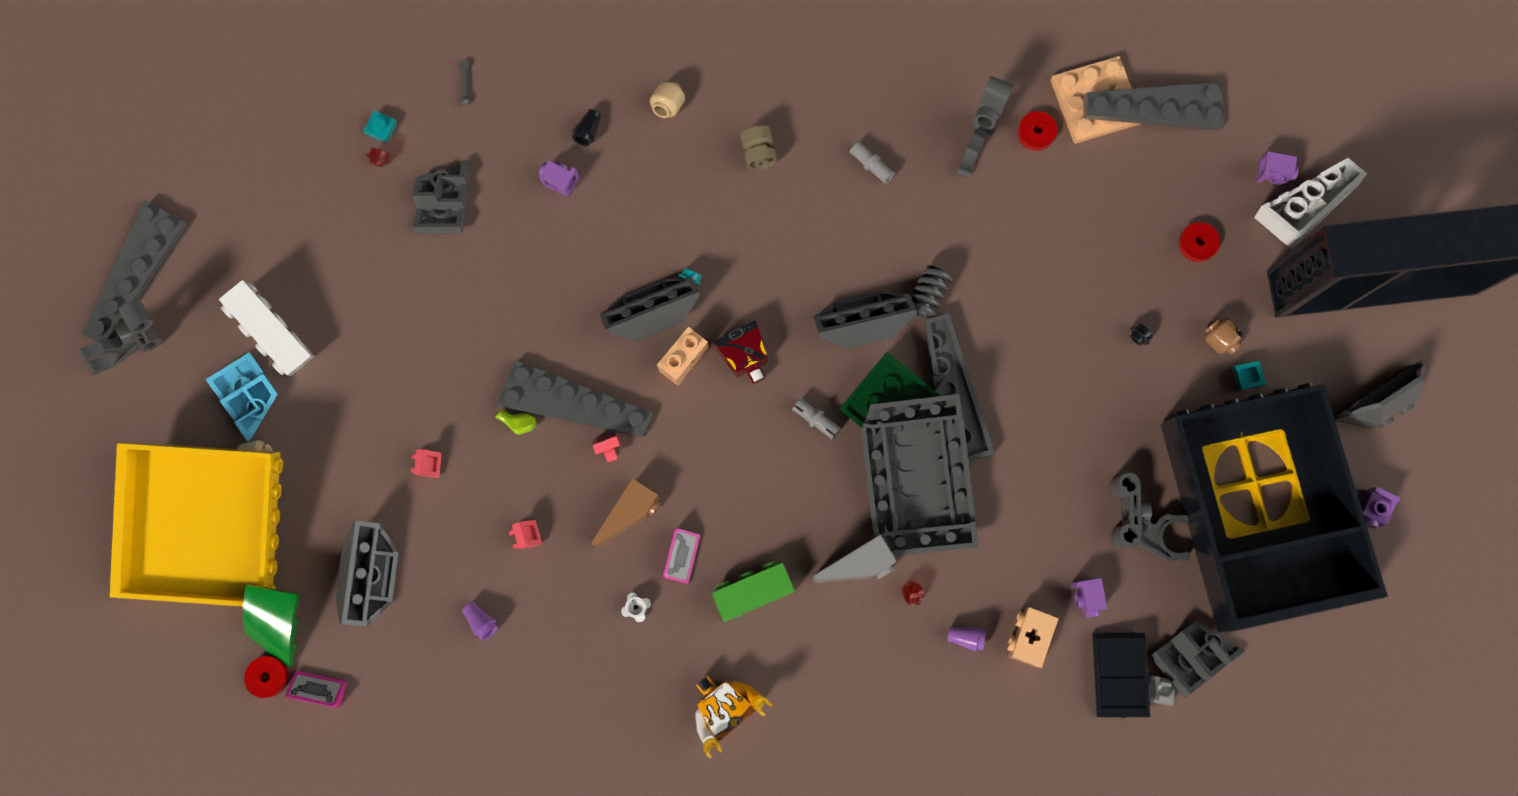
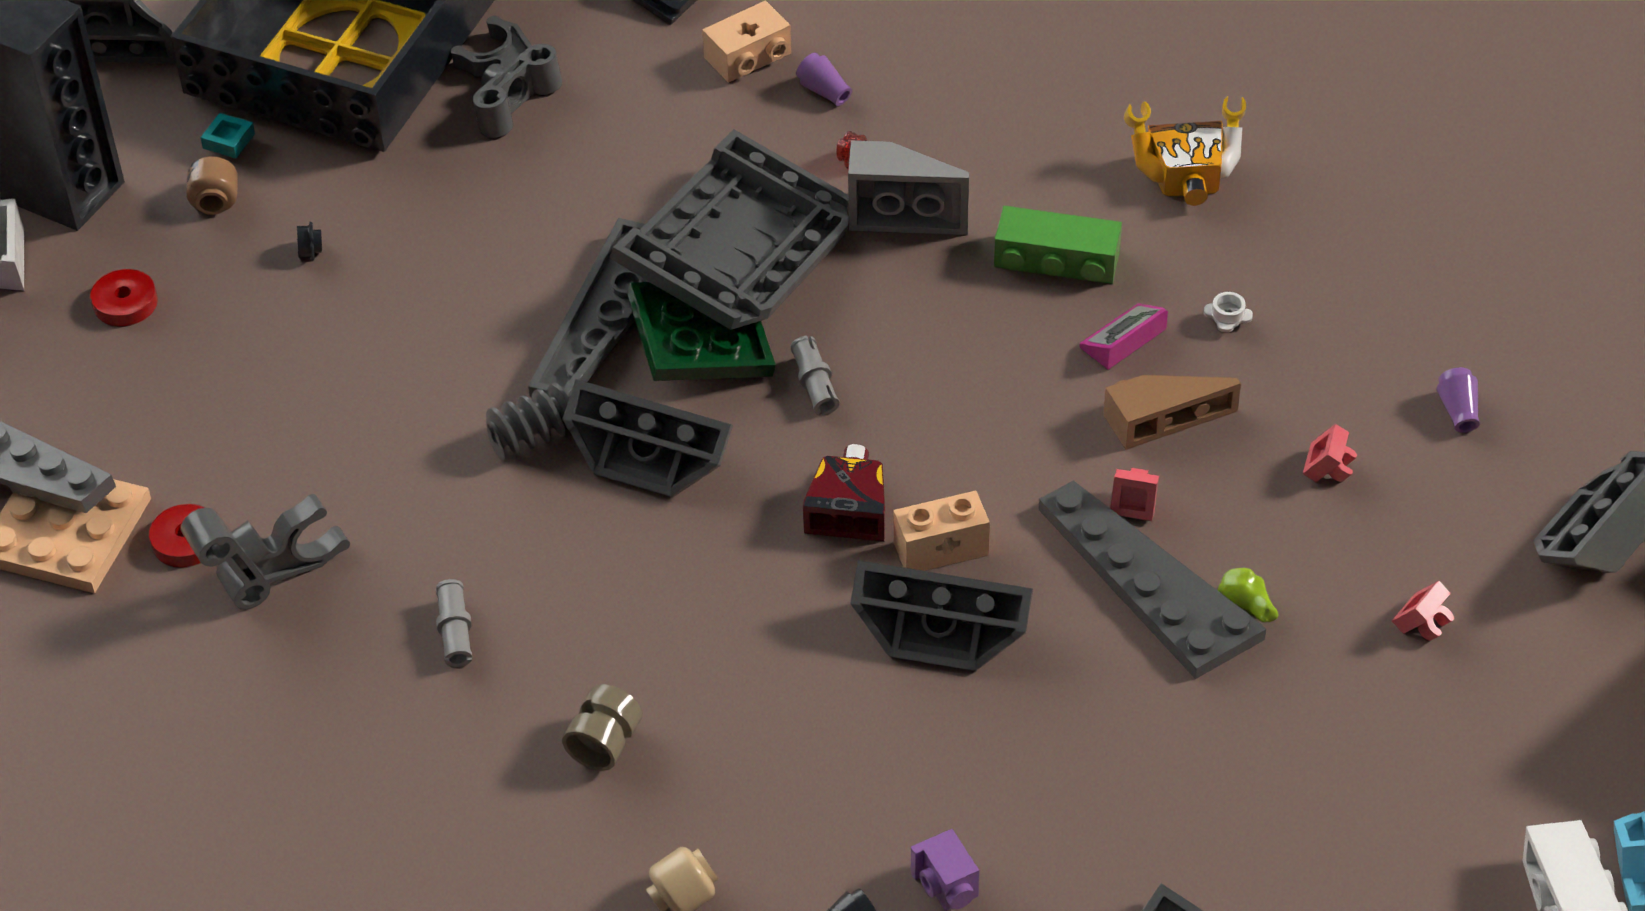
camera: 145 degrees left, 30 degrees down
teal plate [679,268,702,285] -> none
medium lavender brick [1071,578,1108,618] -> none

